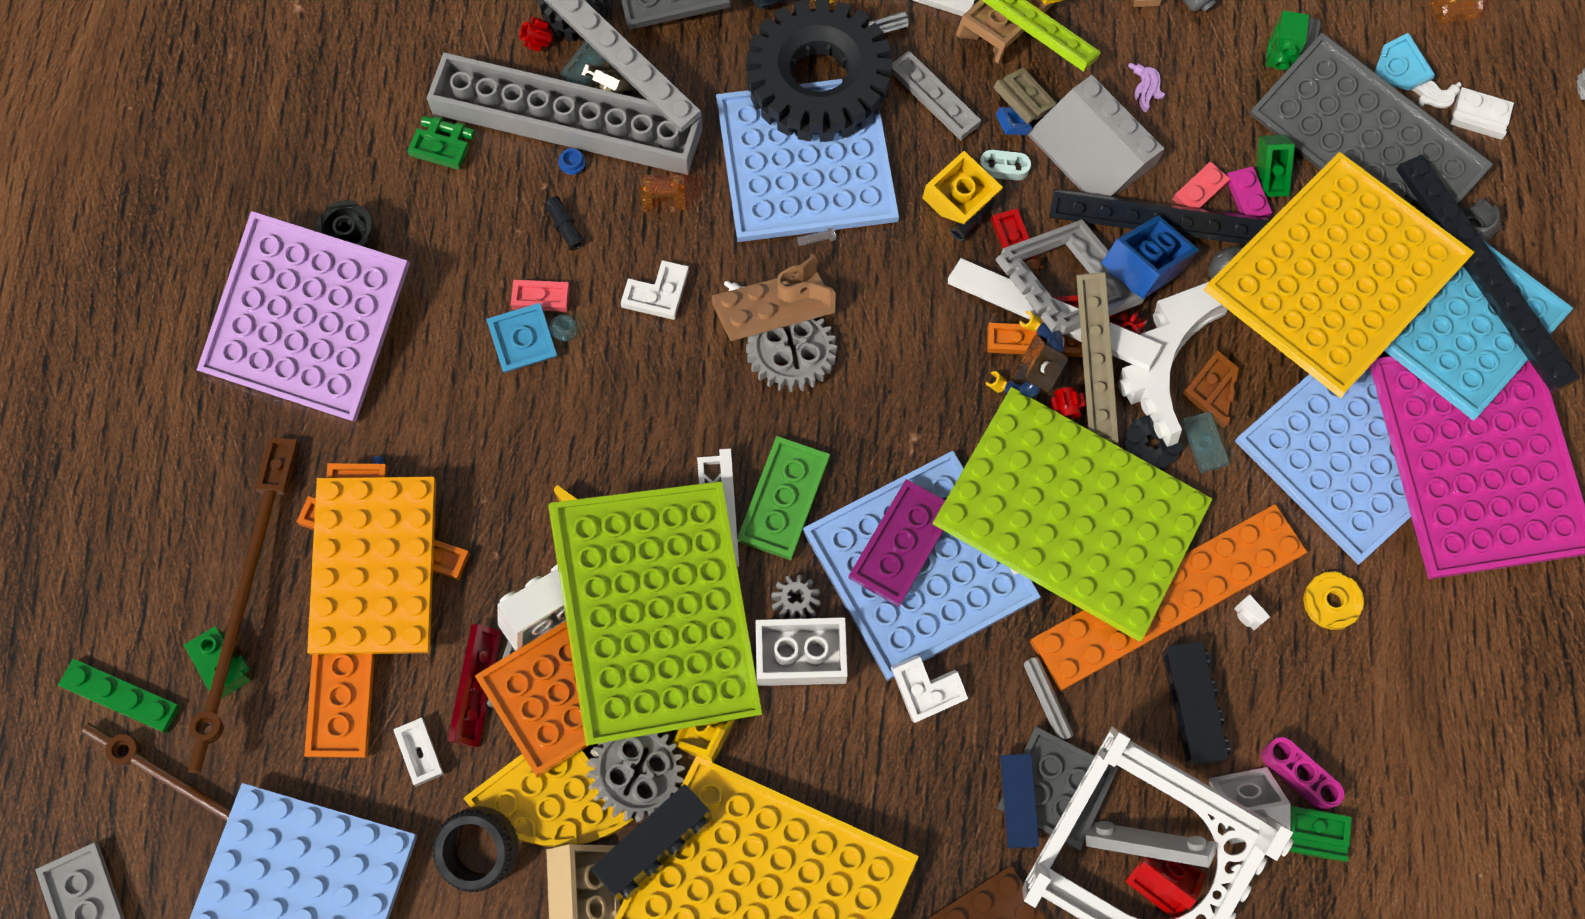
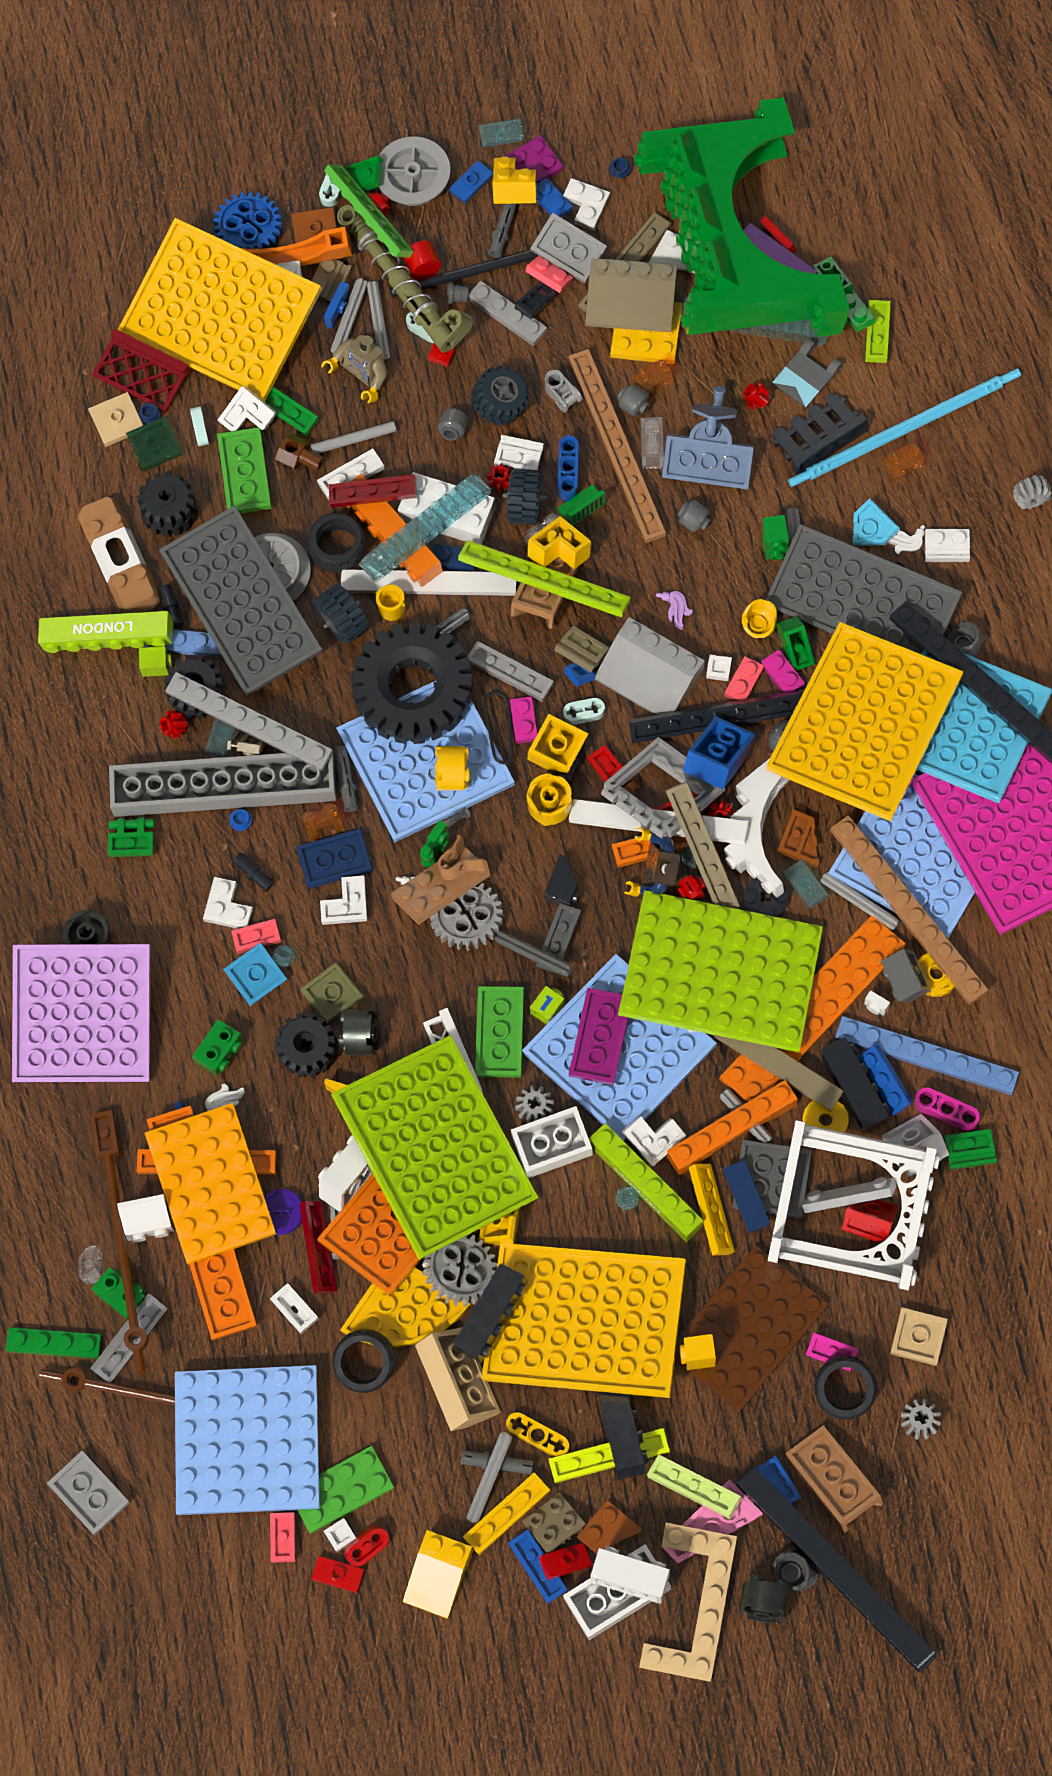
camera: 10 degrees left, 0 degrees up
none -> clear plate [78,1245,102,1285]
none -> light grey plate [90,1294,167,1383]
none -> white slope [117,1194,174,1243]
none -> green brick [192,1020,243,1077]
none -> white plate [203,877,253,929]
none -> white piece [205,1084,245,1111]
none -> dark purple tile [264,1189,302,1235]
none -> black wheel [275,1013,338,1078]
none -> dark blue tile [296,828,373,890]
none -> olive tile [300,962,364,1025]
none -> dark grey pin [333,745,358,812]
none -> pearl dark grey brick [339,1009,380,1055]
none -> green plate [420,820,450,868]
none -> yellow brick [435,746,469,791]
none -> black piece [483,691,514,765]
none -> dark grey axle [495,930,573,976]
none -> dark pink plate [510,697,537,744]
none -> yellow brick [527,774,572,826]
none -> lime brick [530,986,565,1024]
none -> dark grey plate [536,903,581,974]
none -> black slope [544,854,580,907]
none -> lime brick [589,1123,703,1243]
none -> clear light blue plate [615,1187,639,1210]
none -> orange arch [667,1080,798,1176]
none -> clear light blue plate [681,847,698,868]
none -> yellow plate [689,1164,735,1255]
none -> white plate [706,655,732,681]
none -> dark tan tile [715,1035,844,1112]
none -> yellow hair [742,599,777,638]
none -> yellow tile [802,1101,849,1133]
none -> light grey axle [820,872,900,930]
none -> medium nougat plate [830,815,988,1005]
none -> medium blue plate [835,1016,1019,1096]
none -> blue plate [858,1044,914,1116]
none -> dark grey brick [881,949,931,1003]

